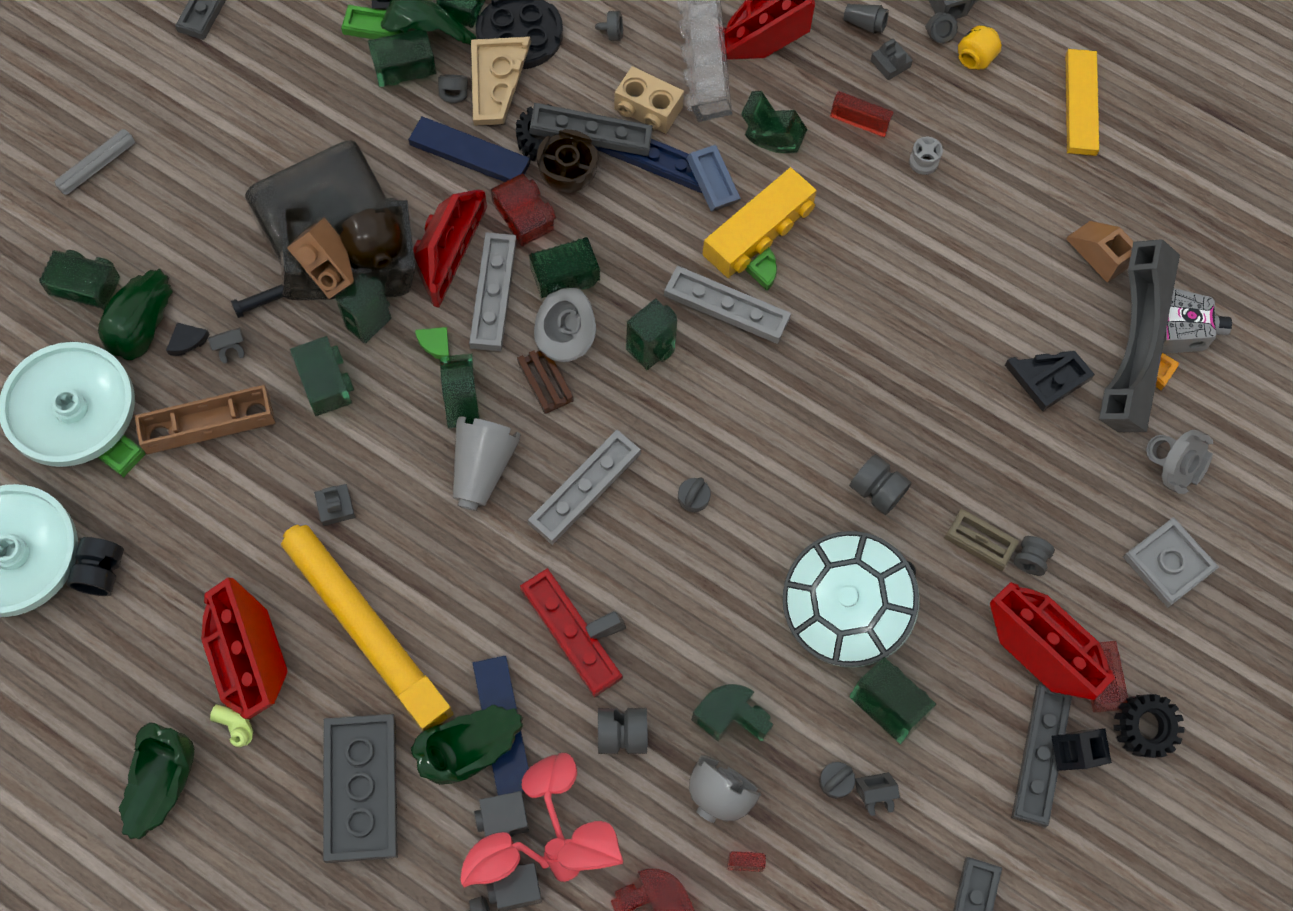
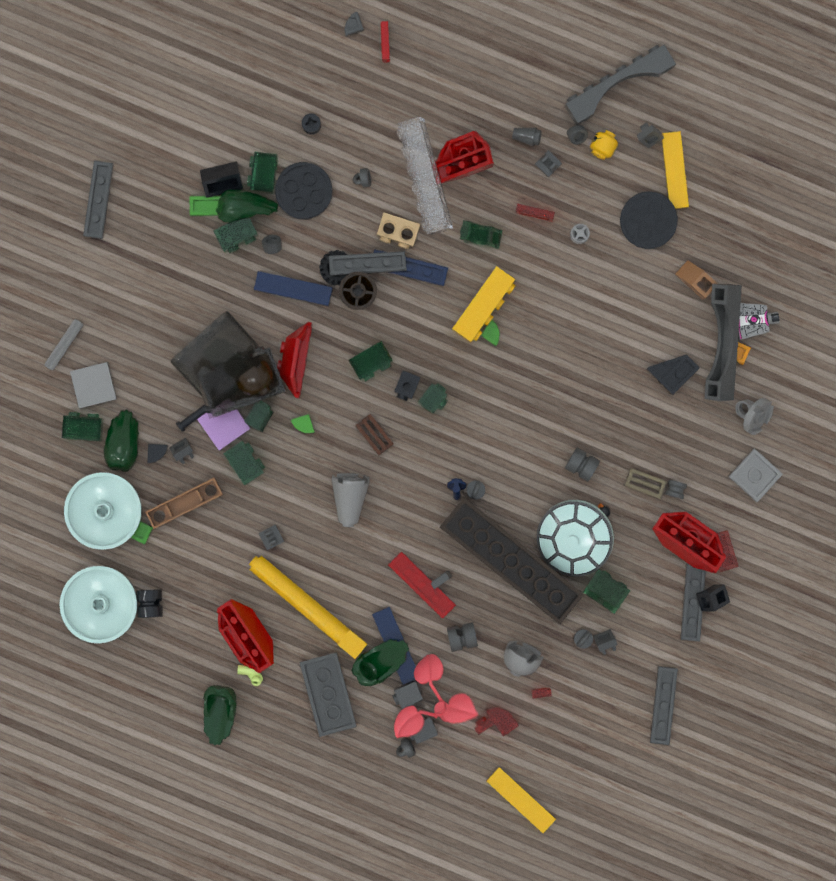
camera: 10 degrees left, 20 degrees up
medium nougat slope [287,217,354,299] -> none
clear green brick [440,353,480,428] -> none
light grey plate [469,232,517,352] -> none
tan wing [471,37,531,126] -> none
clear red brick [491,173,556,246] -> none
light grey plate [528,430,641,545] -> none
light grey hat [534,288,596,362] -> none
light grey plate [664,265,791,344] -> none
sand blue tile [686,145,741,212] -> none
clear green brick [691,684,774,742] -> none
black tyre [1113,694,1185,758] -> none
none -> light grey tile [70,362,117,409]
none -> lavender tile [197,397,251,451]
none -> black brick [394,370,421,401]
none -> dark brown brick [440,498,584,625]
none -> dark blue plate [447,478,466,500]
none -> black tile [620,191,678,249]
none -> dark grey tile [637,122,664,148]

